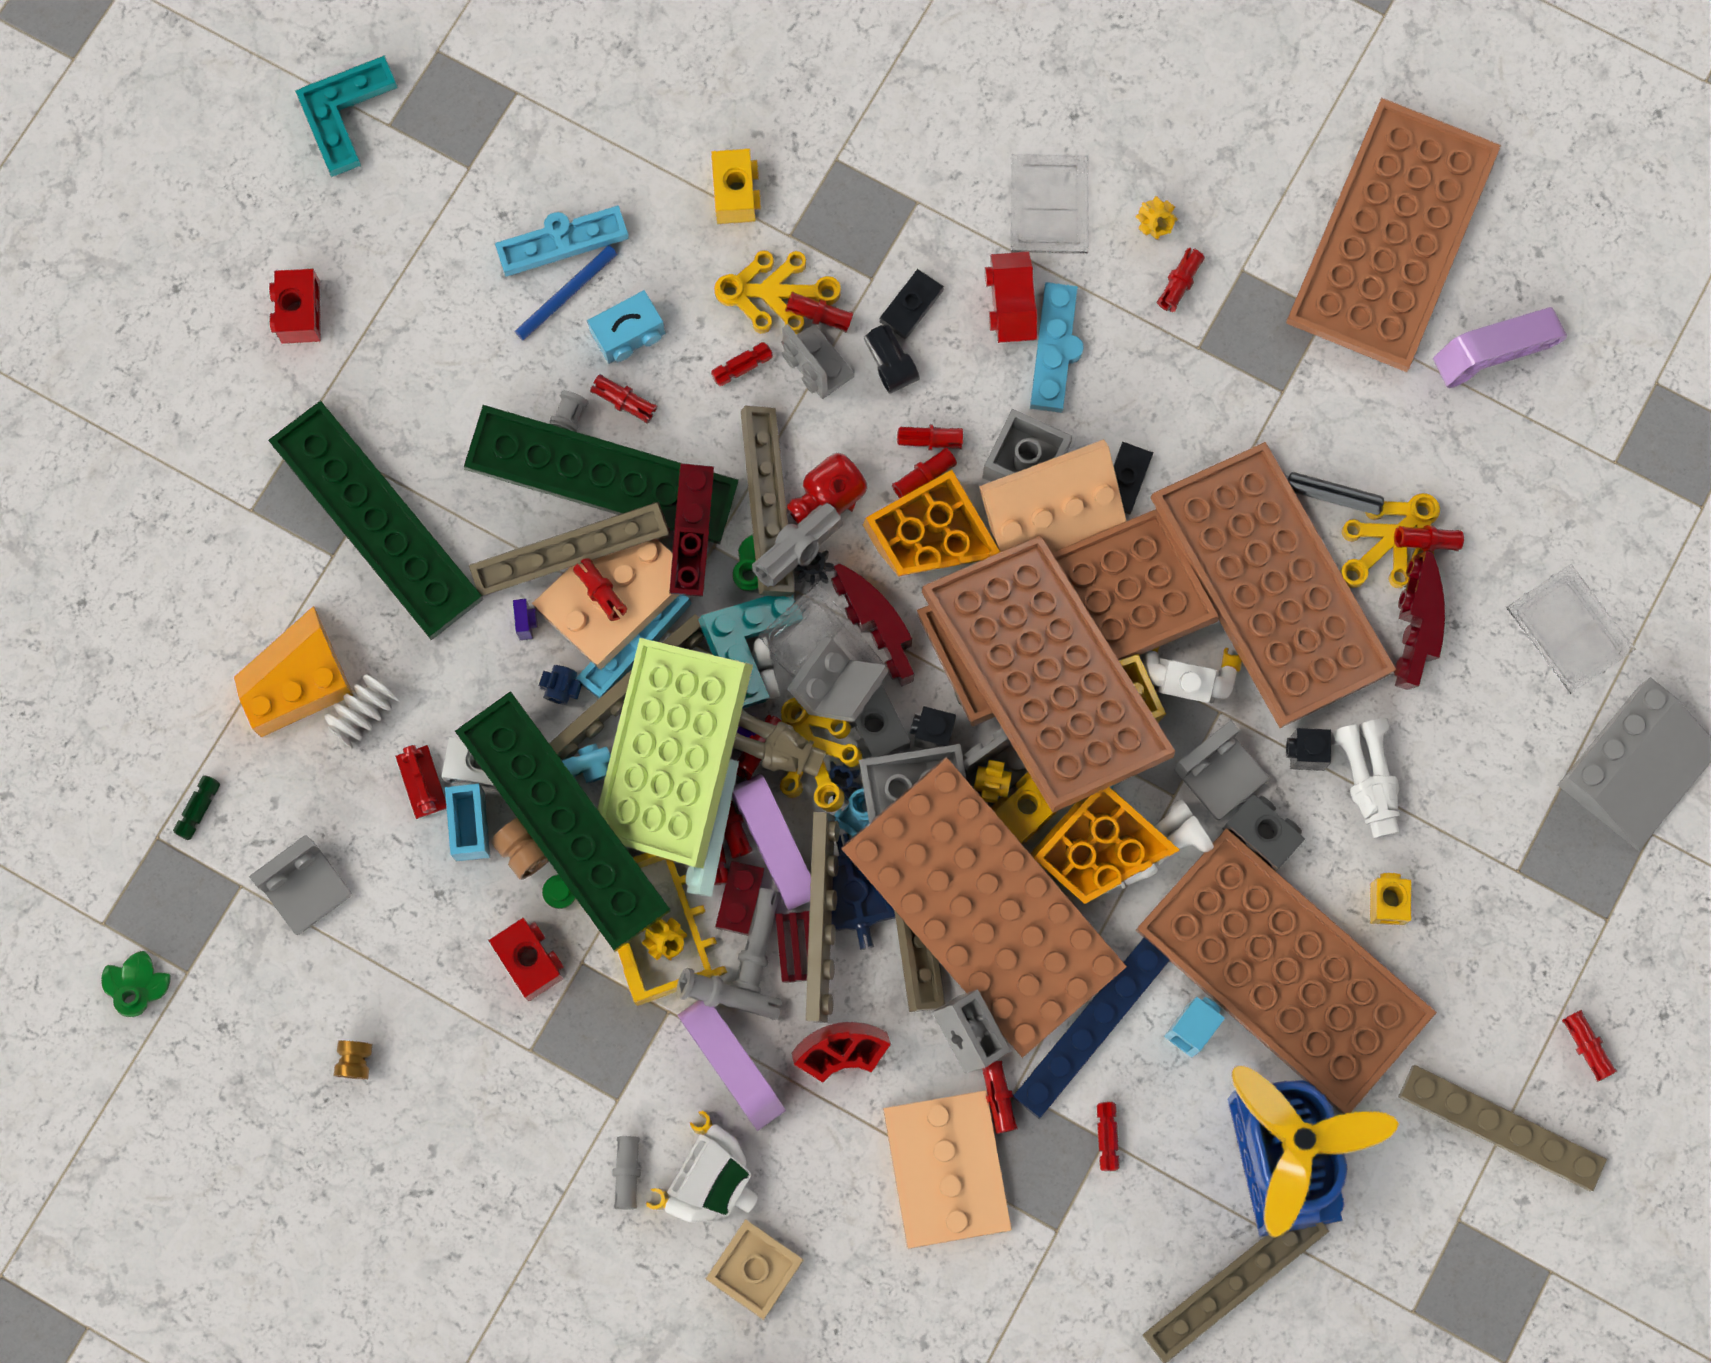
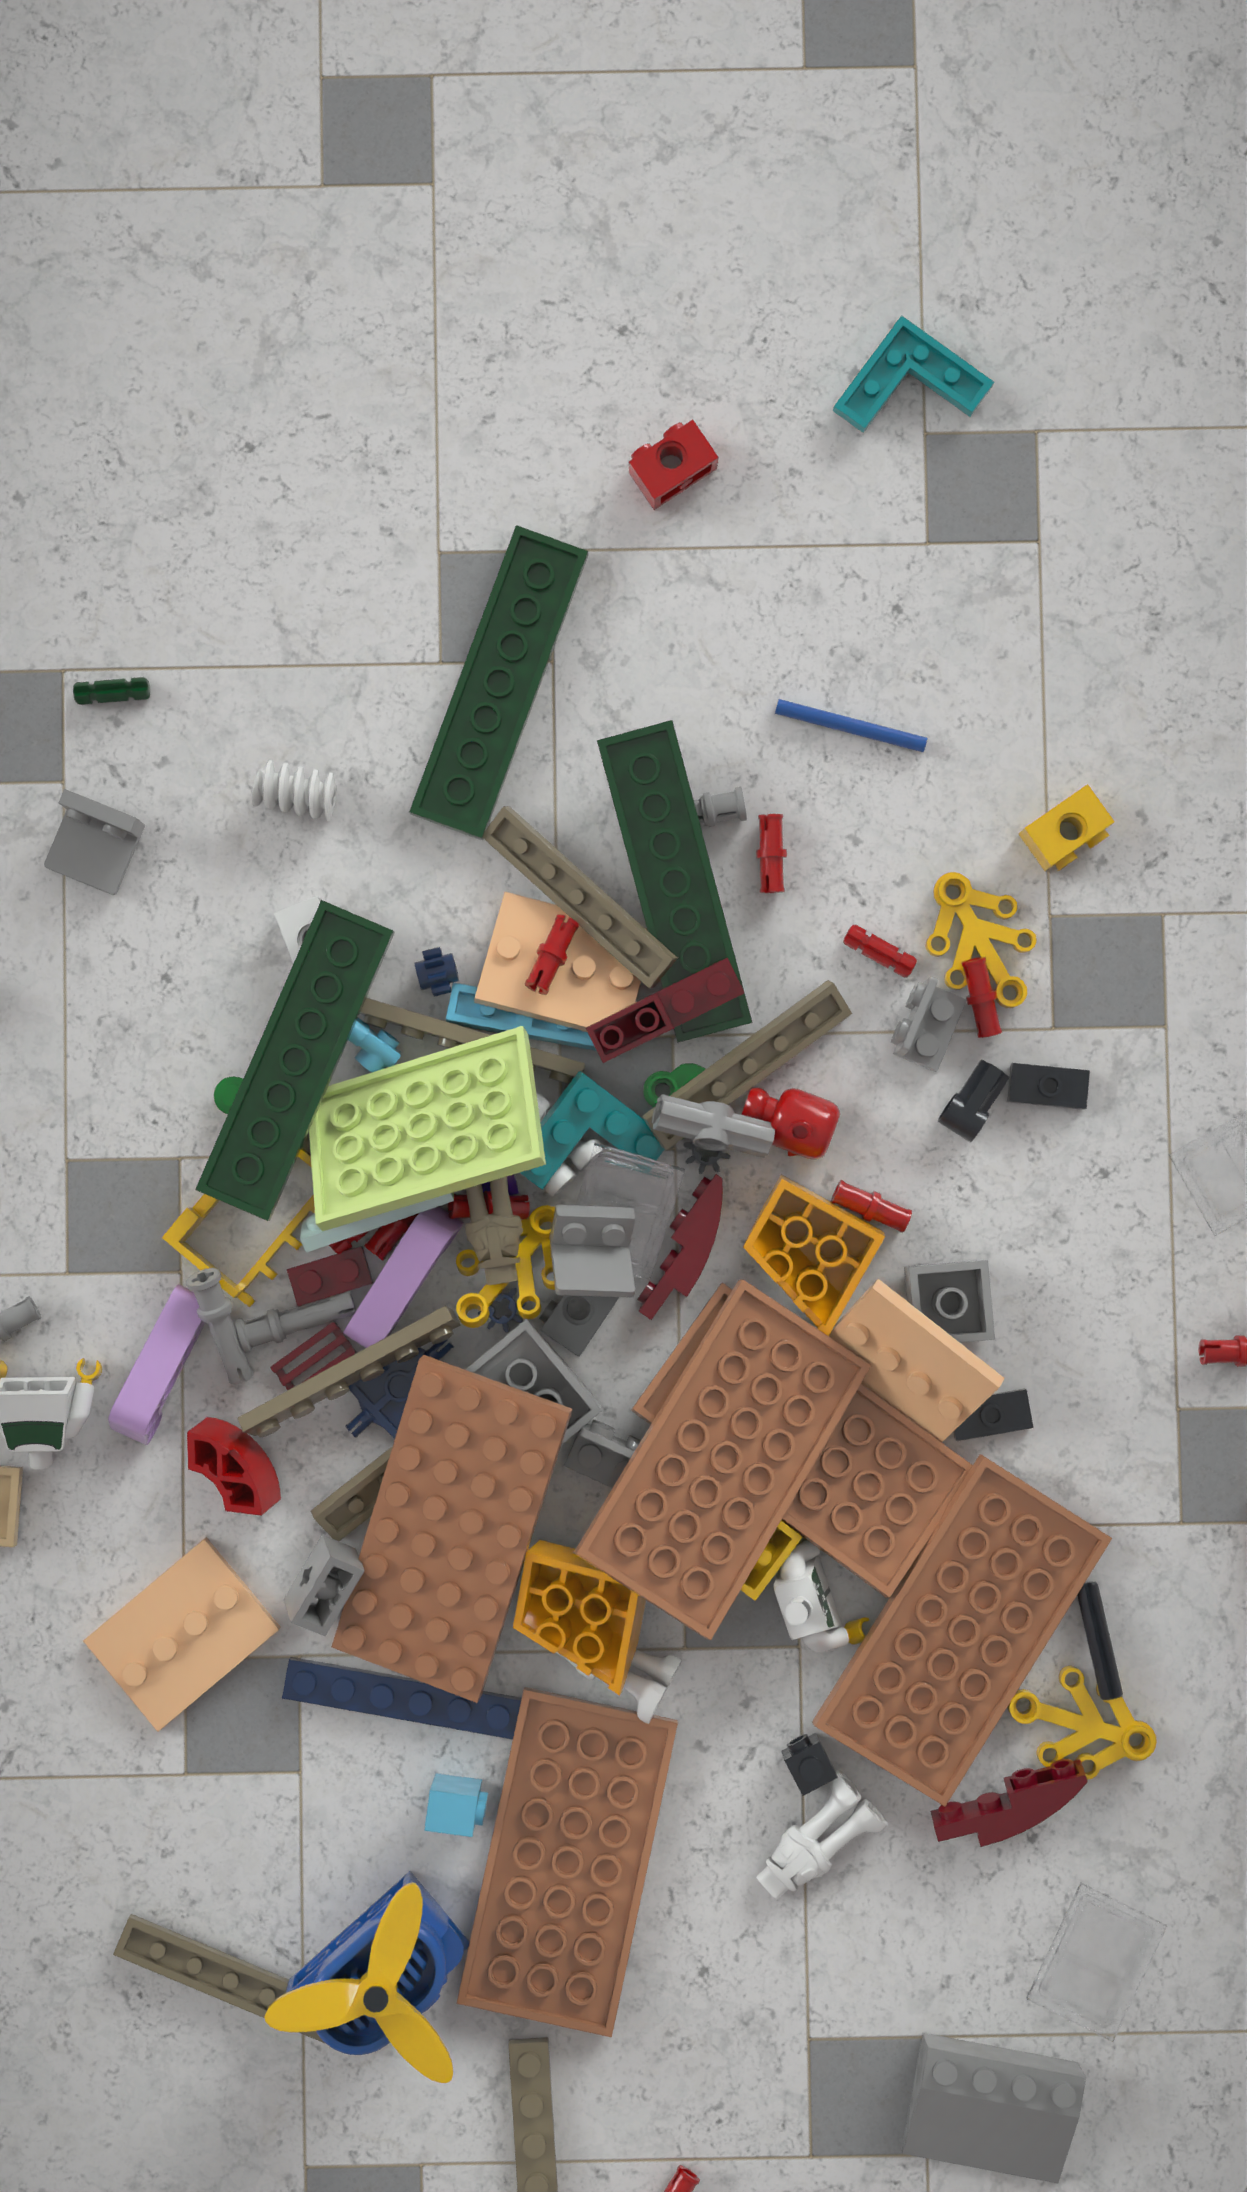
camera: 60 degrees right, 10 degrees up
light orange wedge [234,606,354,737] -> none
red hinge [395,745,447,819] -> none
medium azure brick [445,784,490,861] -> none
red brick [488,918,564,1001] -> none
medium nougat wheel [490,818,549,880] -> none
medium azure hinge [495,205,629,277] -> none
dark purple plate [513,599,538,641] -> none
medium azure brick [587,290,665,364] -> none
yellow gear [642,917,687,961] -> none
medium azure plate [834,787,869,837] -> none
red axle [897,424,963,451] -> none
black brick [910,706,956,749] -> none
yellow gear [974,760,1012,804] -> none
red pin [982,1060,1018,1134] -> none
red brick [985,252,1037,343] -> none
yellow brick [991,772,1059,845] -> none
medium azure hinge [1030,282,1083,413] -> none
red axle [1097,1102,1119,1171] -> none
light grey bracket [1174,720,1269,820] -> none
dark grey brick [1222,793,1305,871] -> none
yellow brick [1370,873,1411,925] -> none
red pin [1394,525,1464,552] -> none

